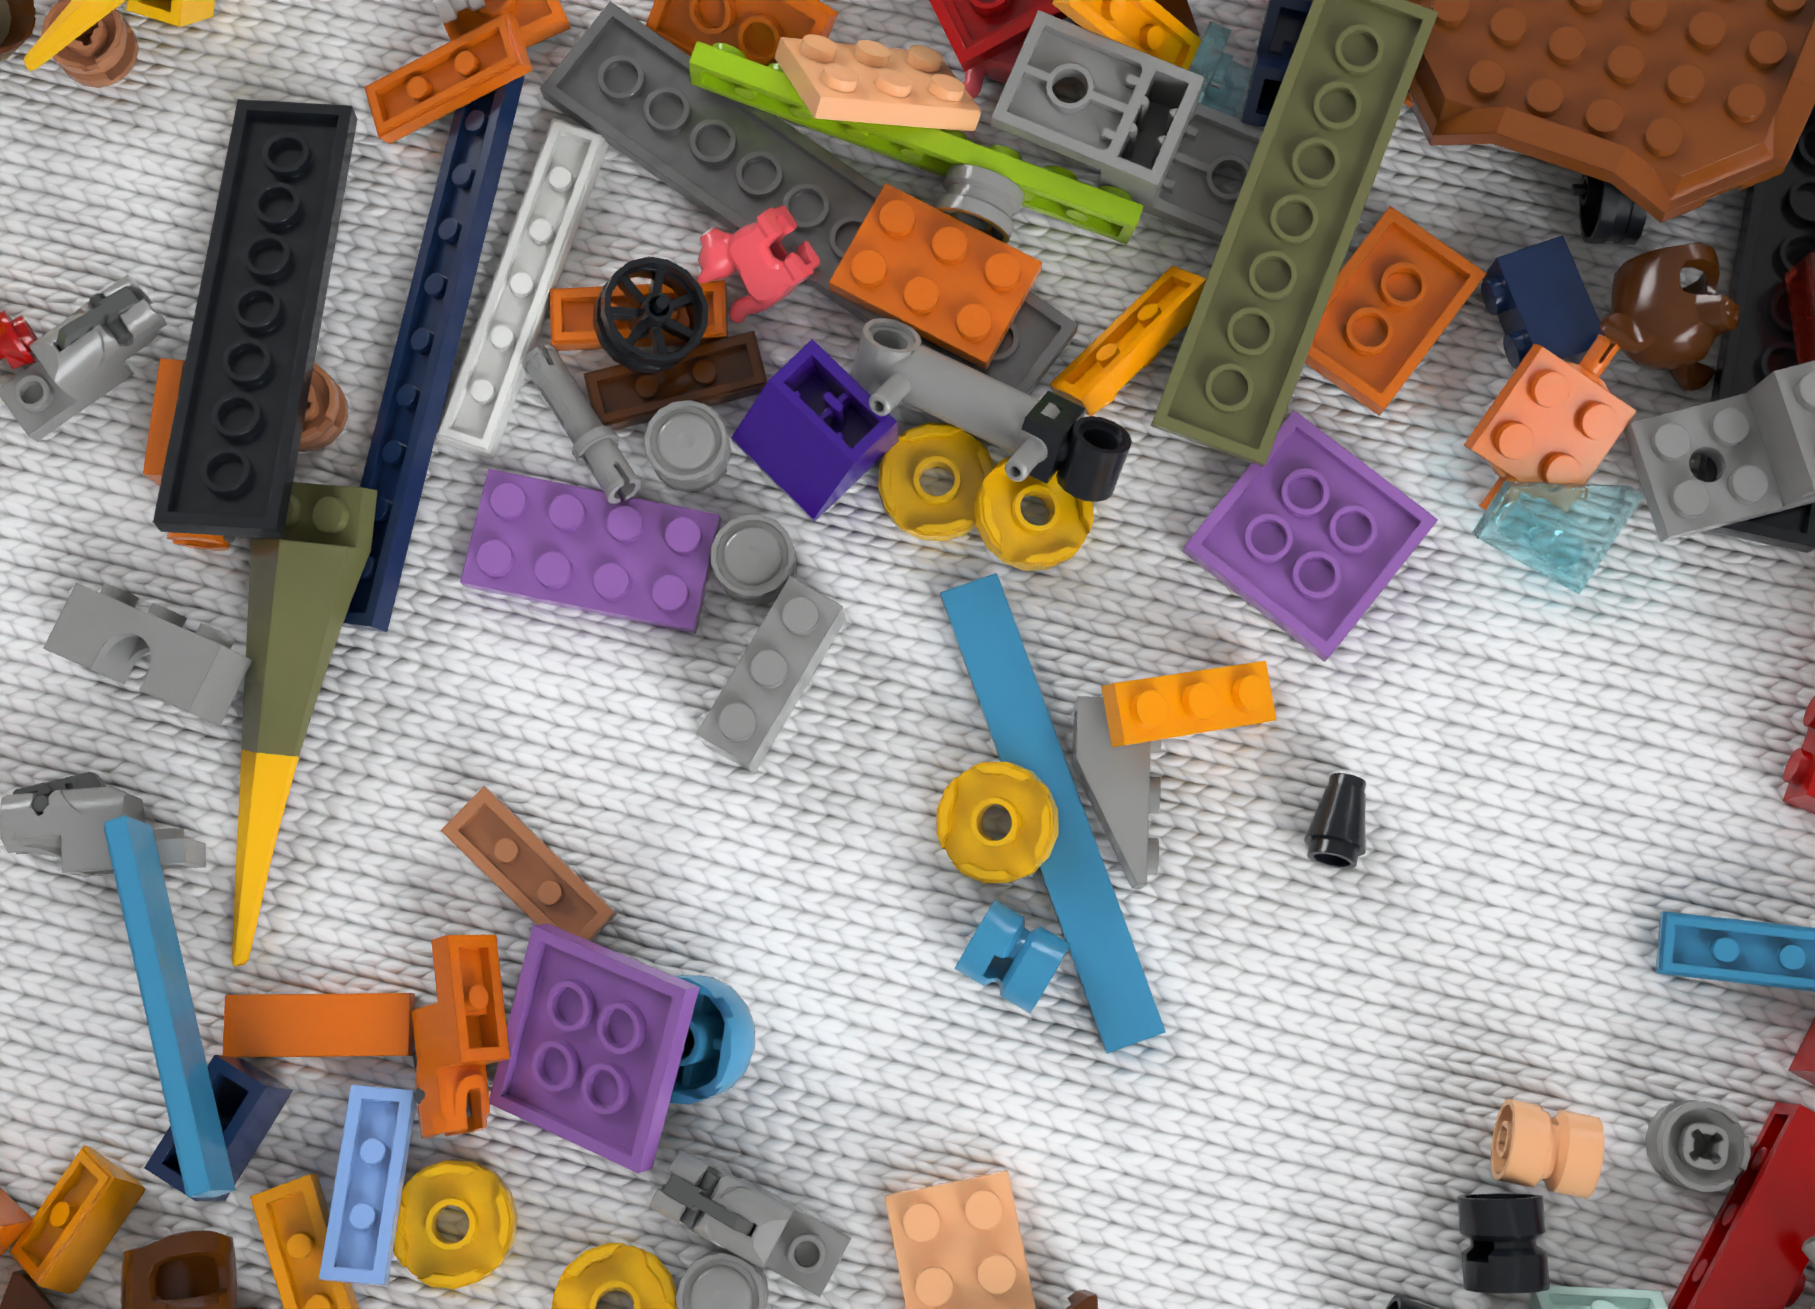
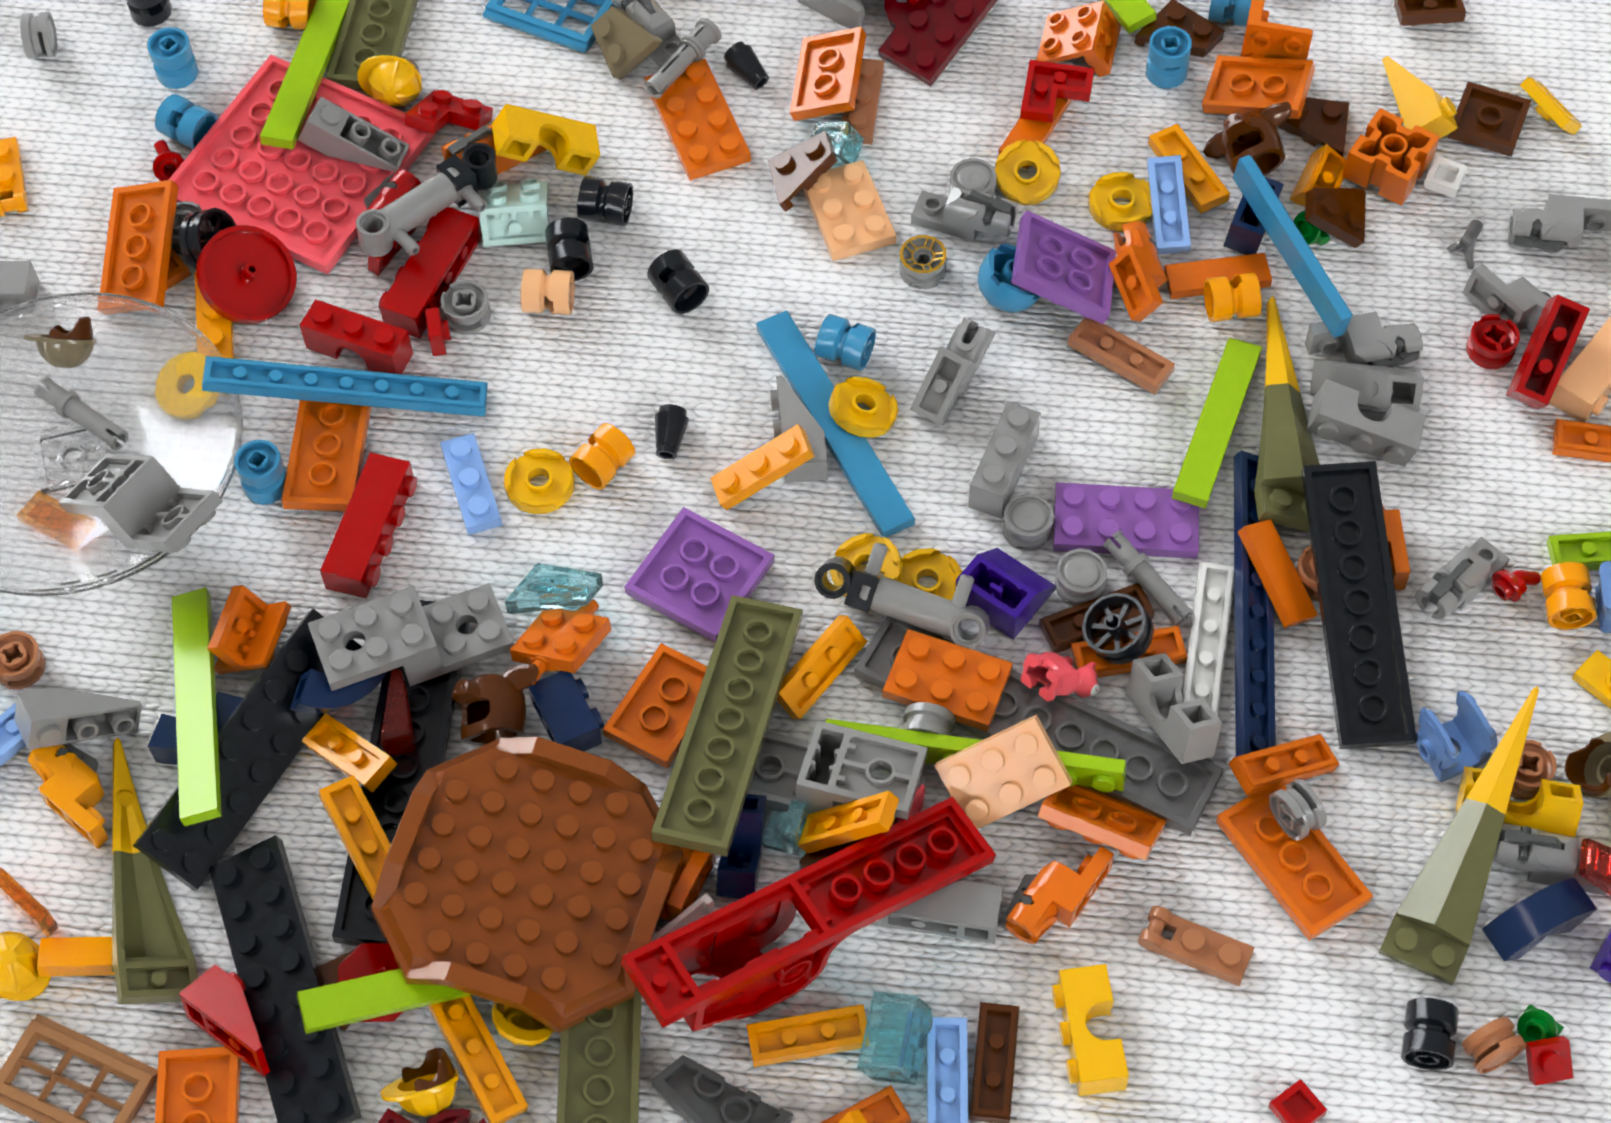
camera: 170 degrees right, 20 degrees down
none -> red plate [425,307,451,356]
none -> light blue plate [440,433,502,535]
none -> yellow tile [504,448,575,514]
none -> light orange wheel [569,423,636,490]
none -> black wheel [647,249,709,314]
none -> light grey wheel [899,235,947,289]
none -> light grey plate [910,317,996,426]
none -> light grey arch [1126,653,1222,764]
none -> lime tile [1172,337,1262,509]
none -> light orange wheel [1204,273,1262,322]
none -> orange tile [1238,519,1318,628]
none -> green plate [1293,211,1330,246]
none -> reddish brown wing [1305,187,1366,248]
none -> light grey slope [1310,359,1424,412]
none -> medium blue piece [1415,690,1497,782]

